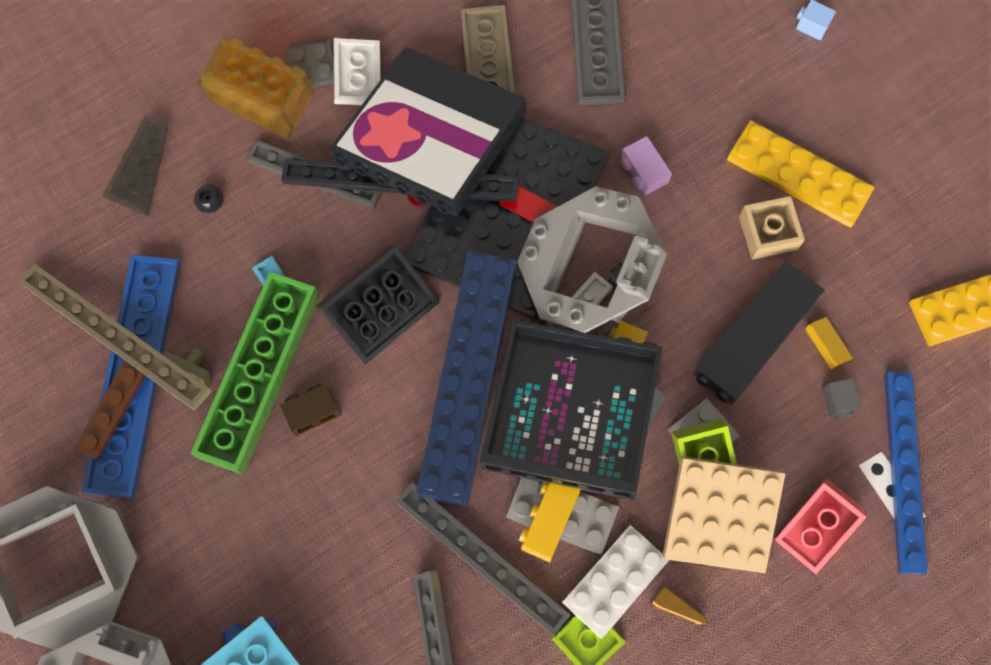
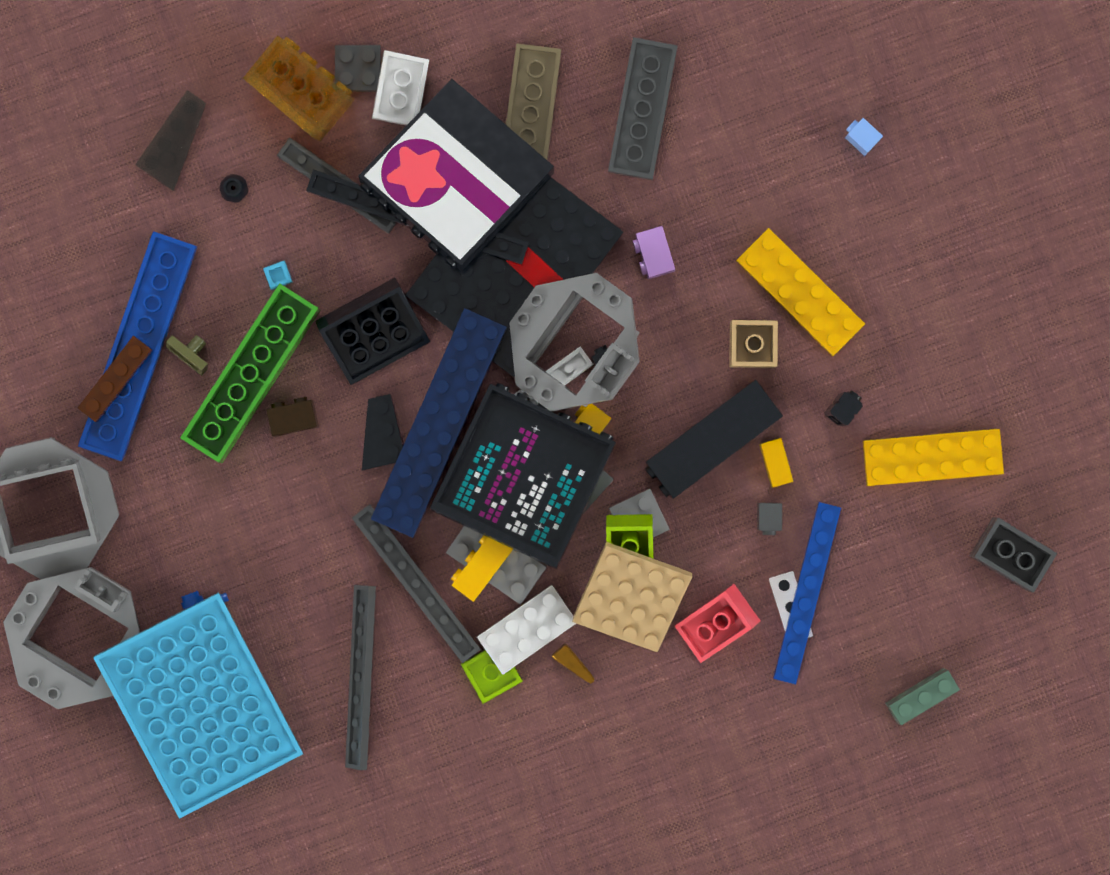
camera: 10 degrees right, 15 degrees up
dark tan plate [18,264,212,411] -> none
none -> black wing [361,394,403,471]
none -> black brick [824,390,863,427]

